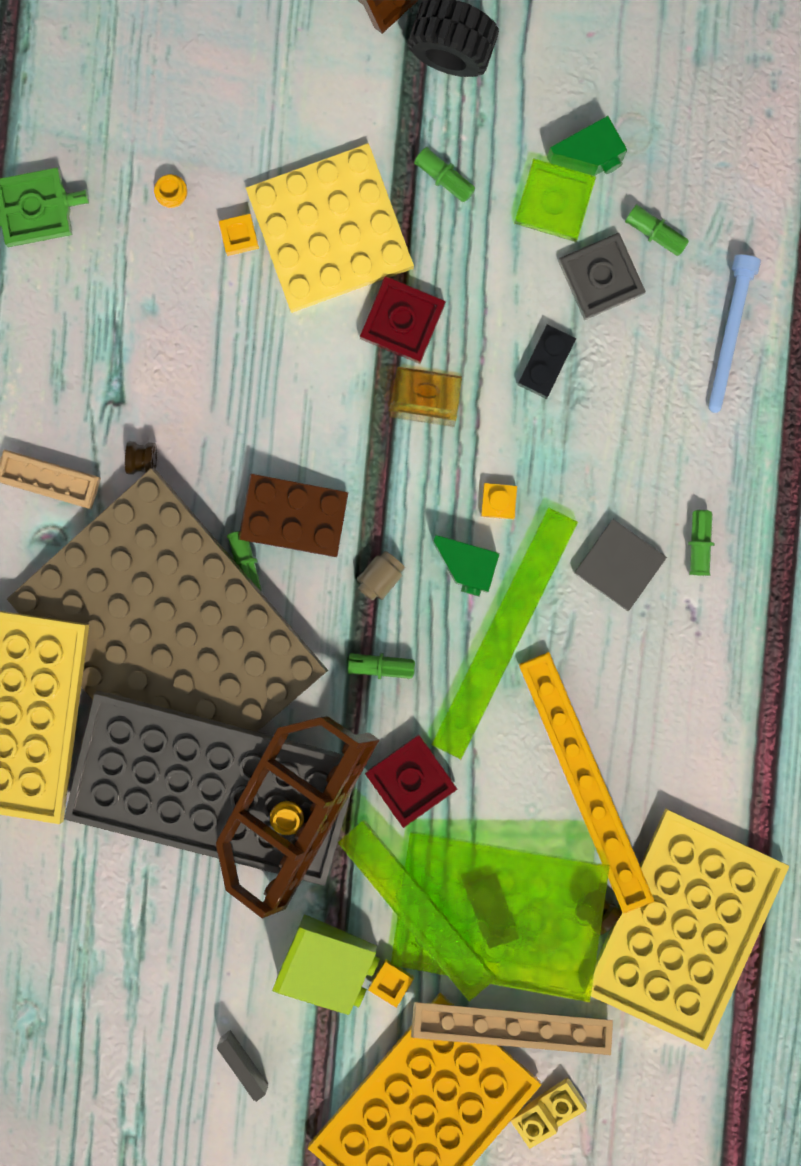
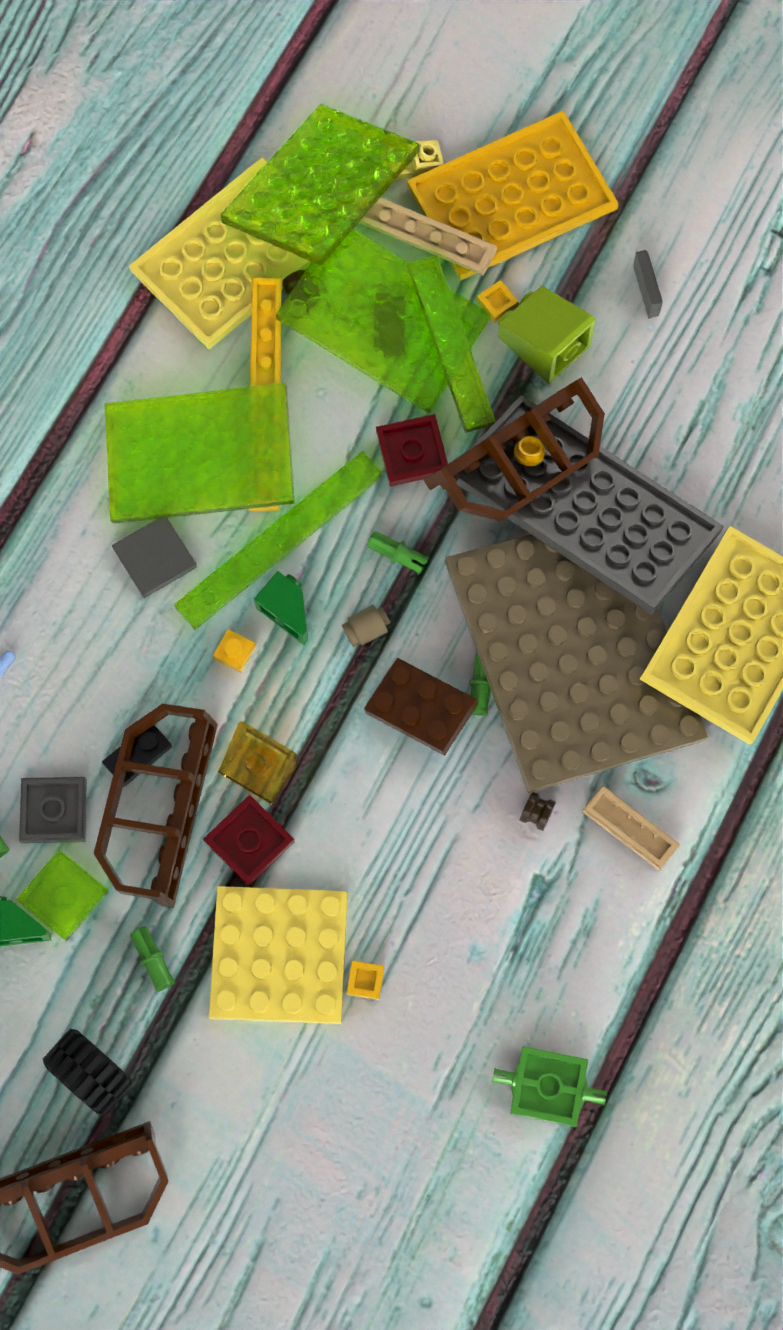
camera: 160 degrees left, 15 degrees down
yellow plate [154,174,187,208] -> none
bright green axle [688,510,715,576] -> none
none -> reddish brown plate [94,703,218,908]
none -> clear neon green plate [104,383,295,524]
none -> clear neon green plate [221,104,419,266]

